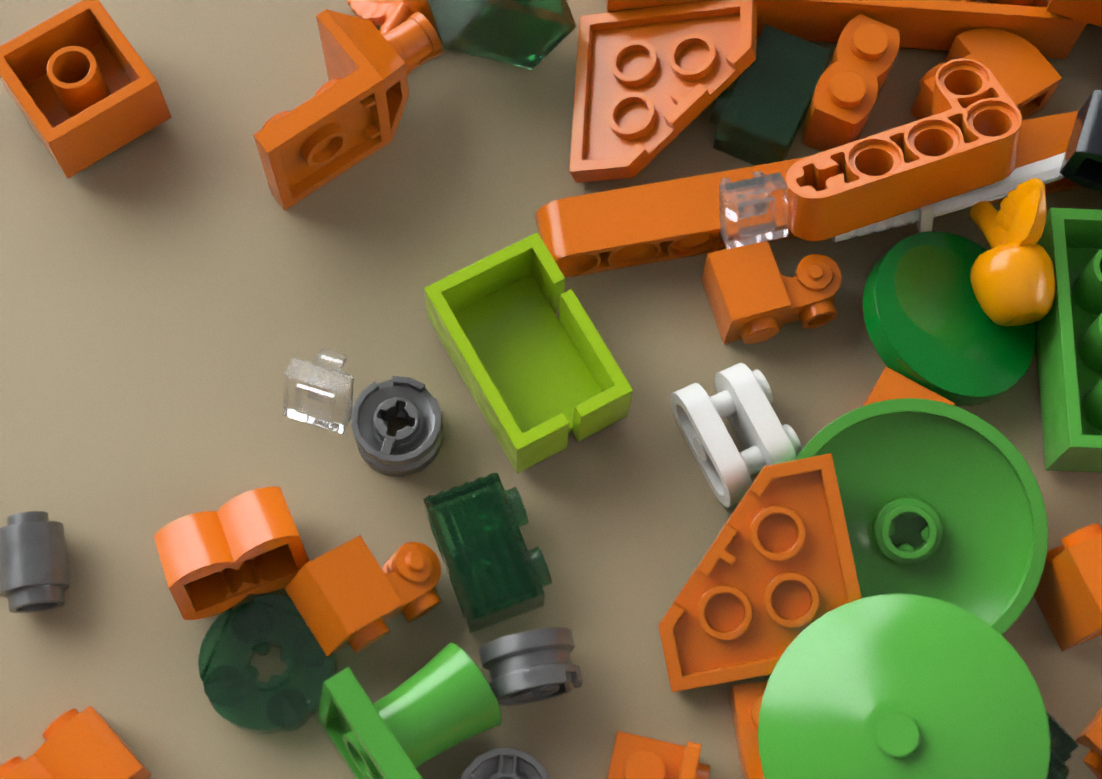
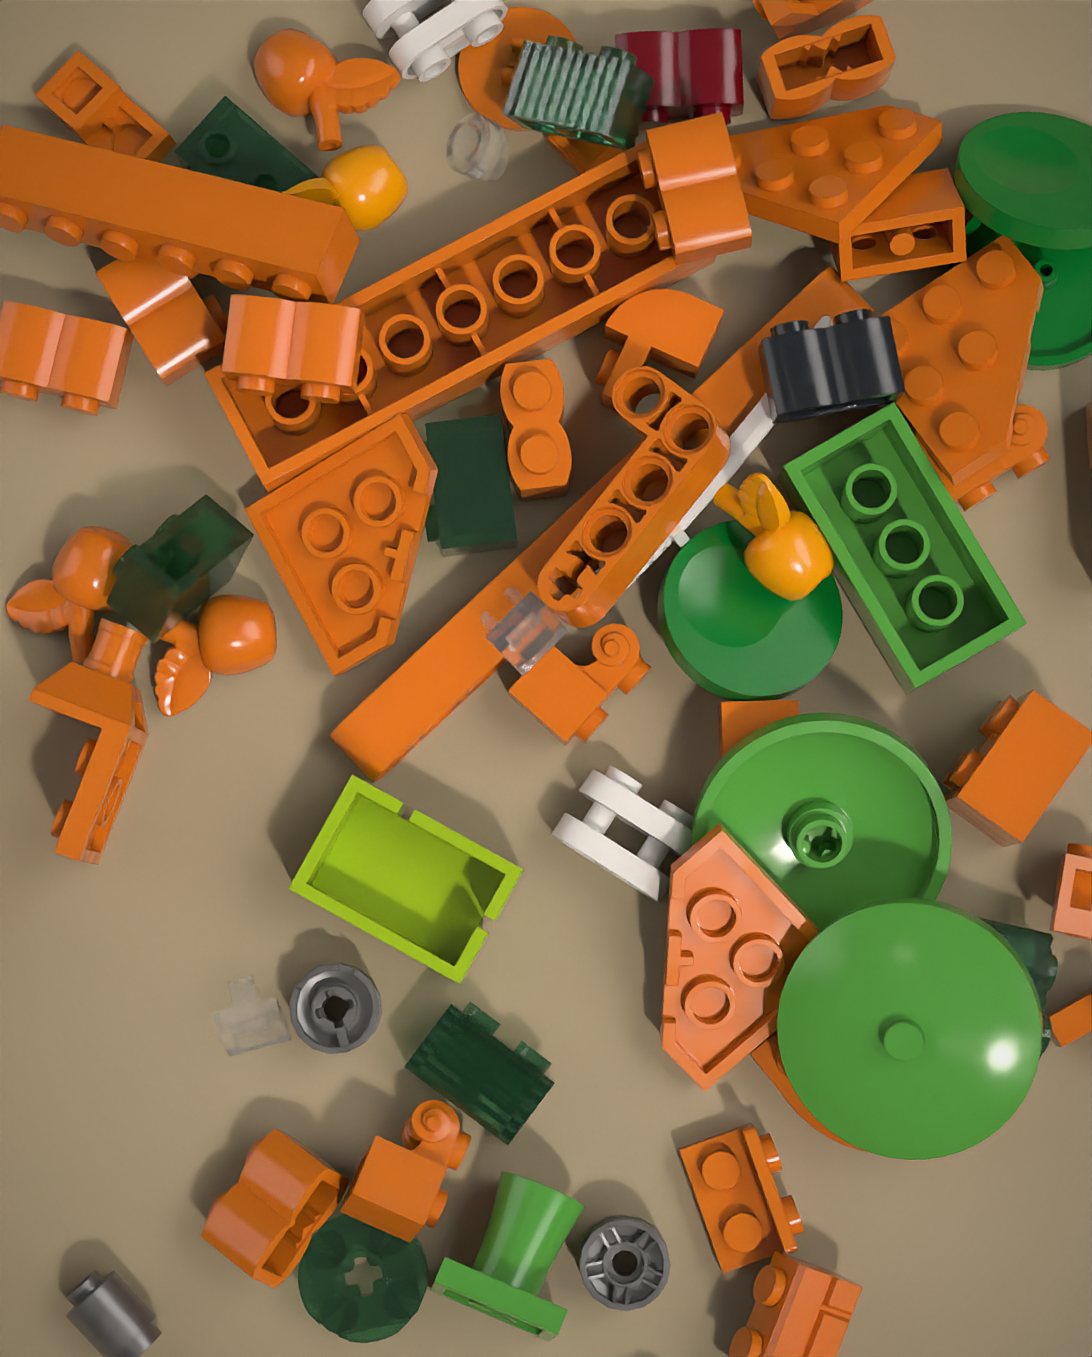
camera: 25 degrees left, 15 degrees up
flat silver wheel [479,627,583,706] -> none
none -> orange piece [139,594,277,716]

